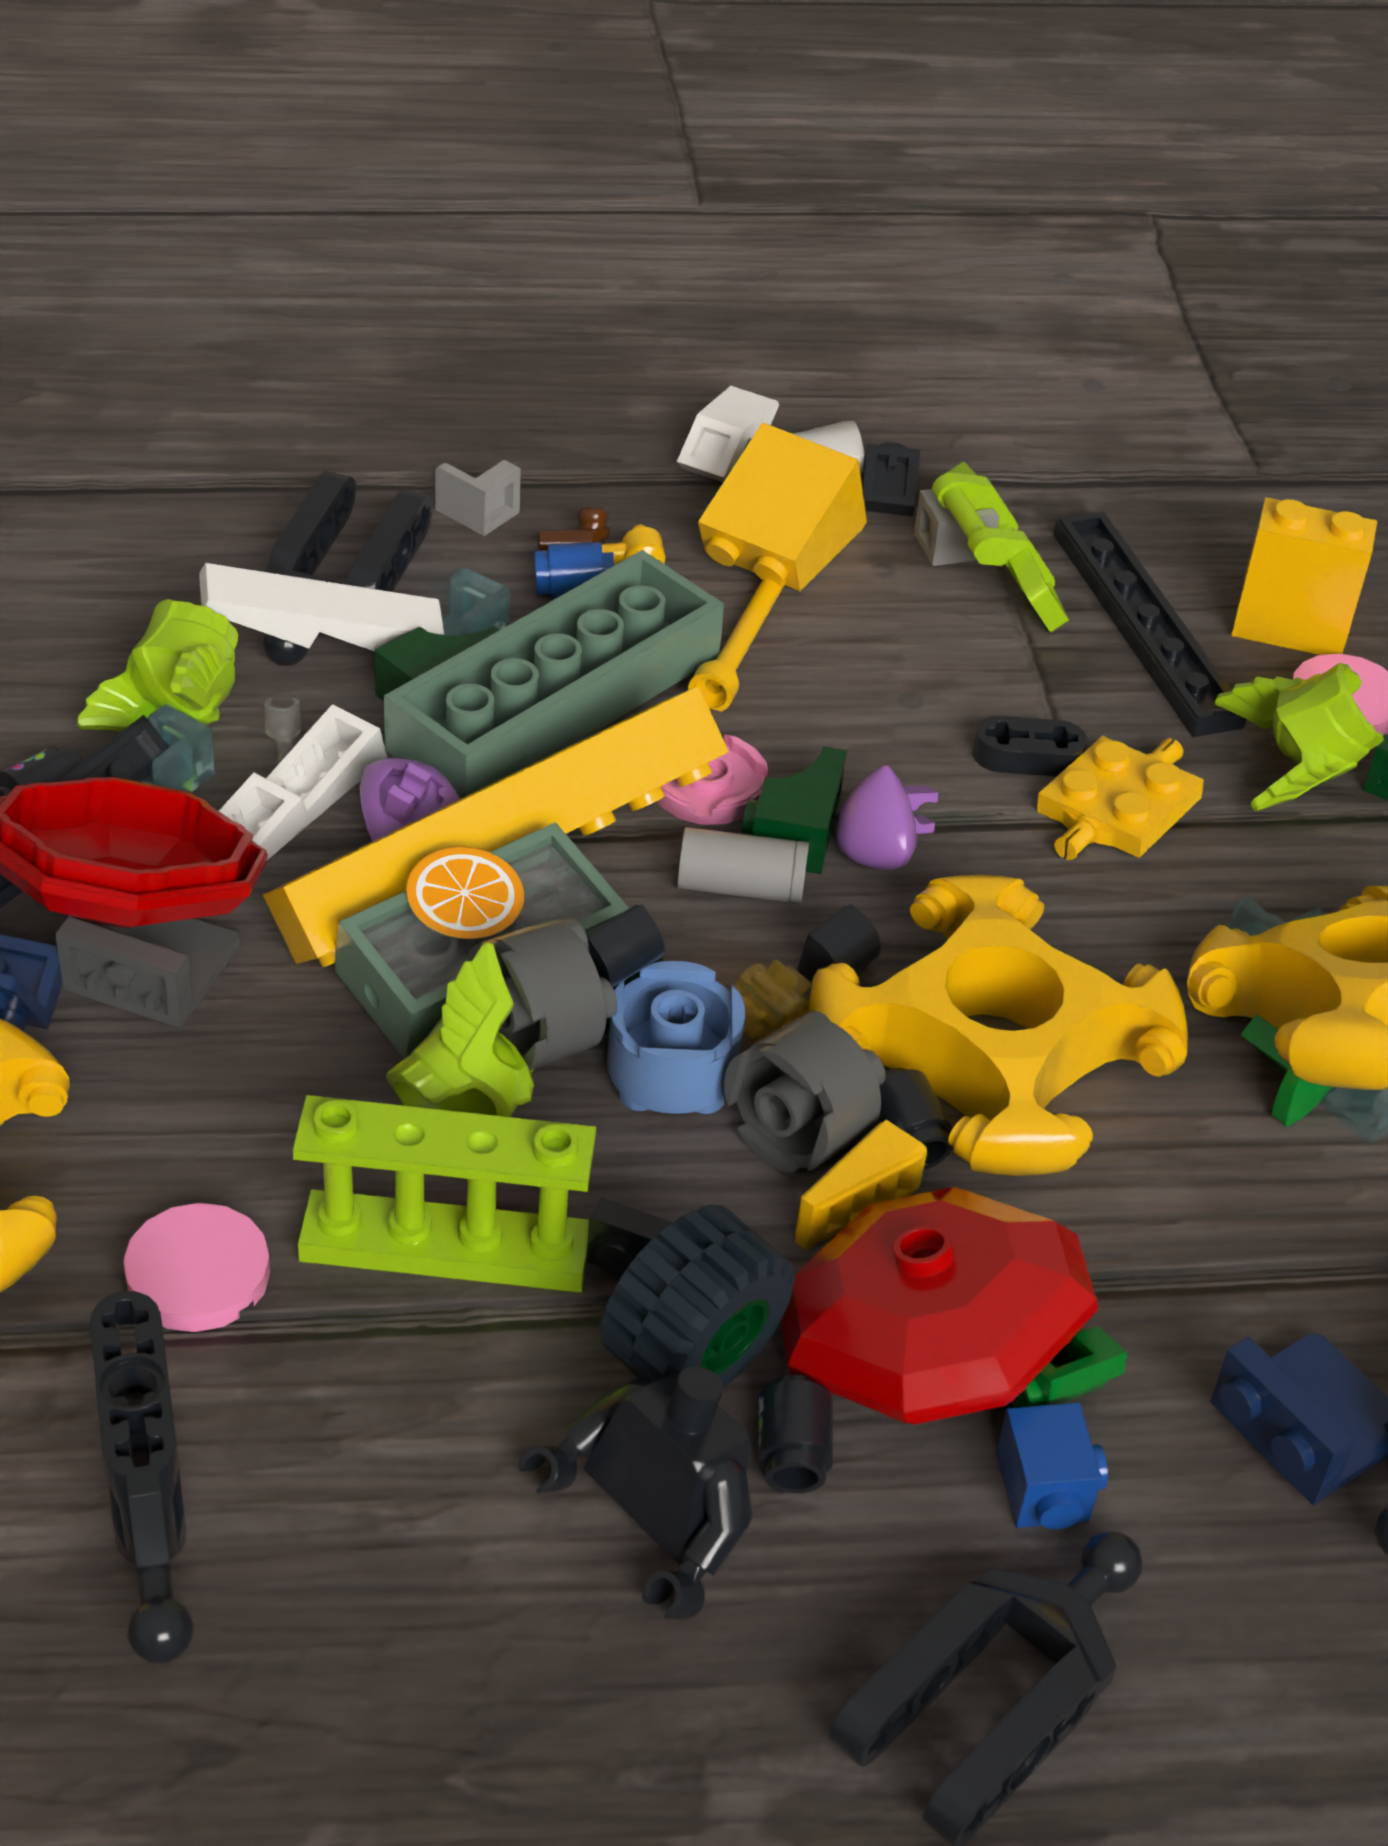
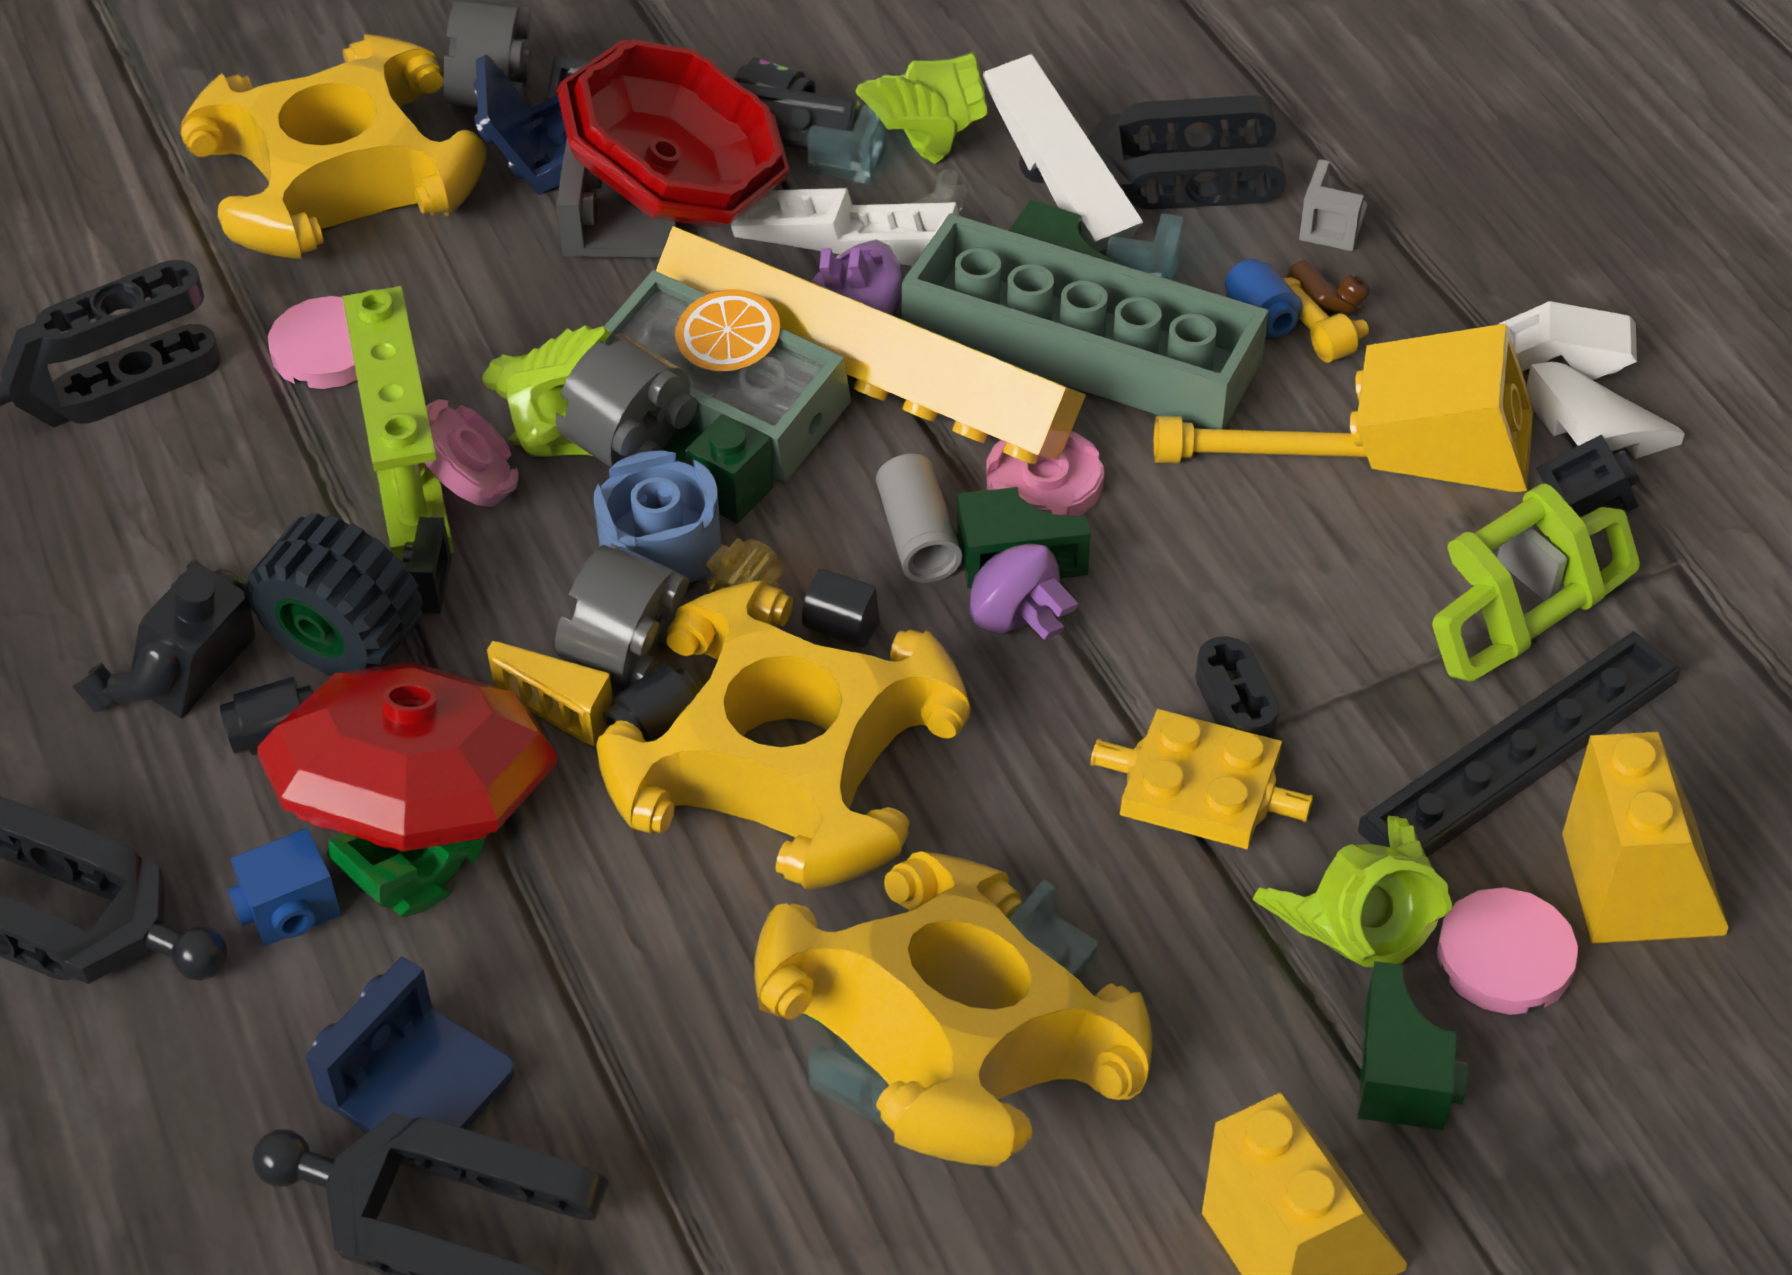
camera: 75 degrees right, 5 degrees up
black brick [587,904,665,987] -> none

